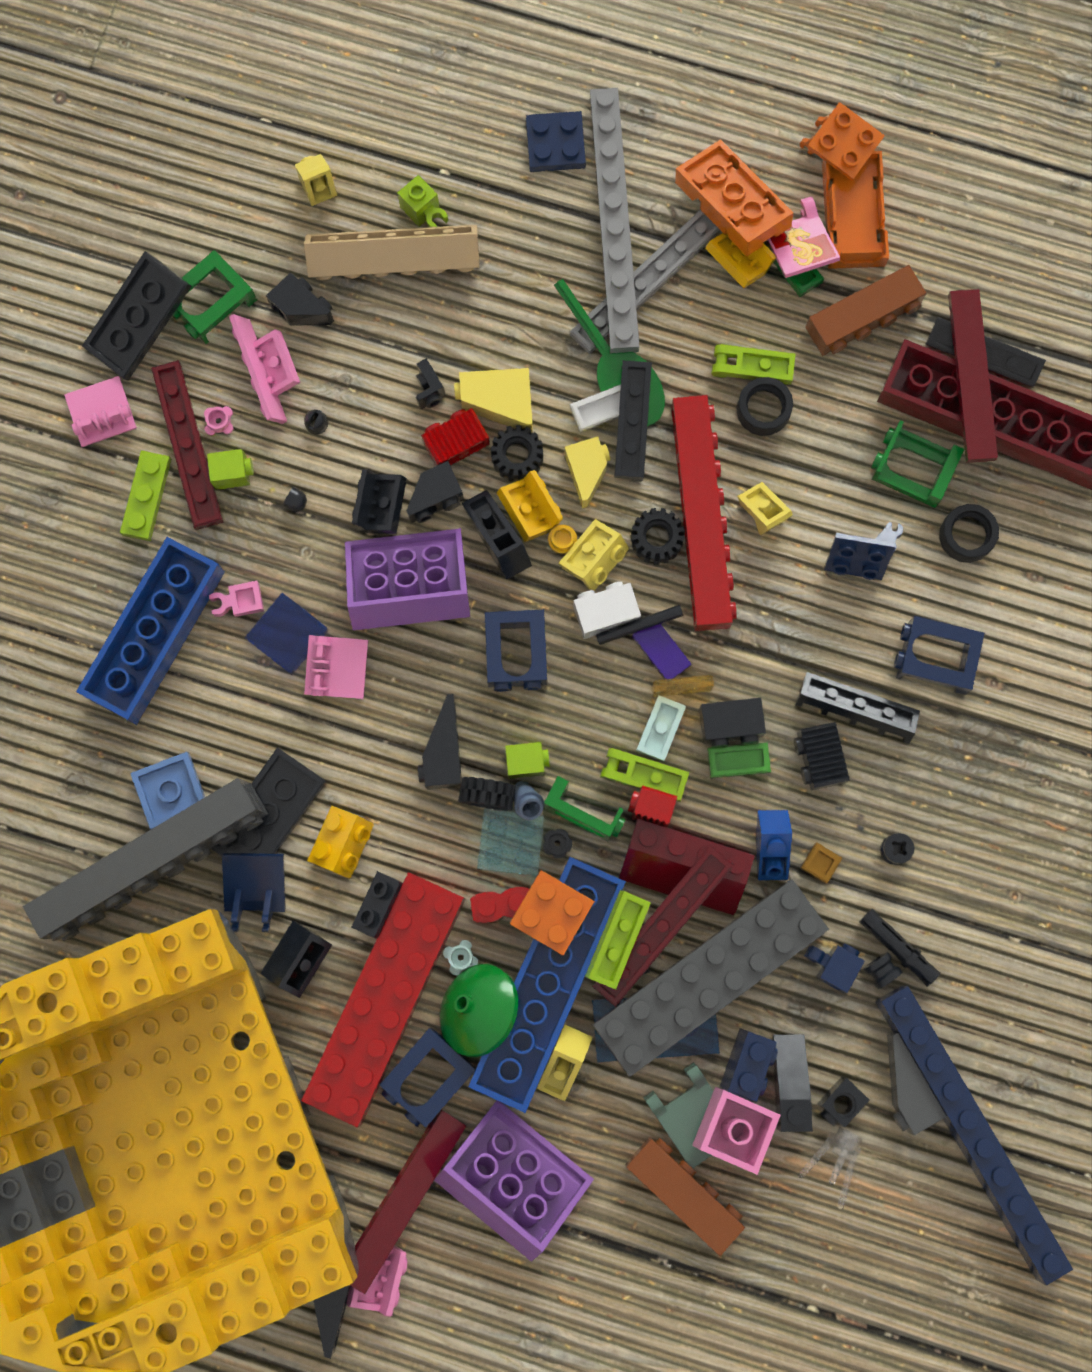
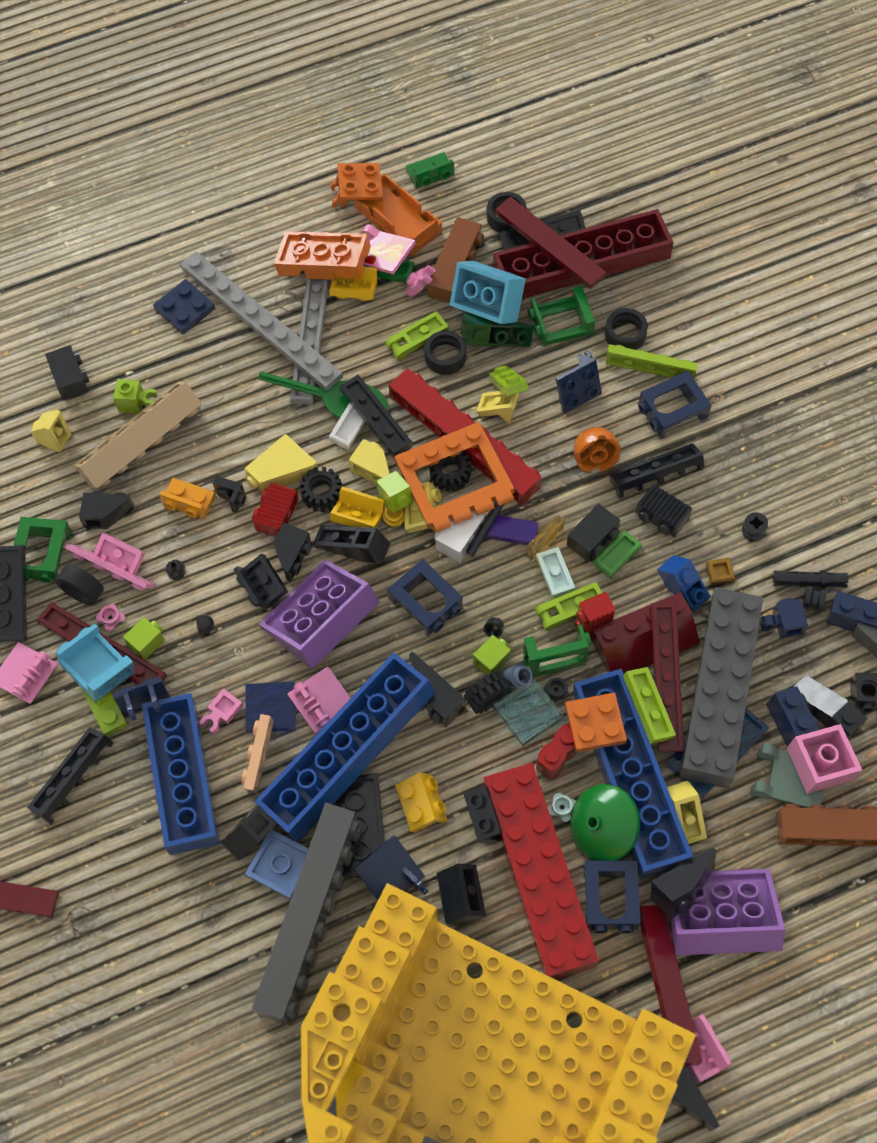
camera: 40 degrees left, 15 degrees down
none -> black hinge [27,727,114,825]
none -> black brick [45,345,90,401]
none -> black tyre [55,564,104,606]
none -> medium azure panel [56,624,134,703]
none -> dark blue plate [112,677,170,721]
none -> light orange bracket [159,478,216,519]
none -> black slope [220,805,277,860]
none -> light nougat plate [241,714,274,794]
none -> blue brick [254,652,436,842]
none -> lime brick [376,471,413,513]
none -> orange hinge [394,422,514,533]
none -> bright pink plate [405,265,436,297]
none -> green bracket [406,152,454,189]
none -> medium azure brick [449,261,526,324]
none -> dark green slope [460,313,534,347]
none -> black hinge [484,617,504,638]
none -> black tyre [486,191,527,233]
none -> lime plate [489,366,529,396]
none -> orange cylinder [573,427,621,473]
none -> lime plate [606,344,698,379]
none -> black slope [650,847,716,919]

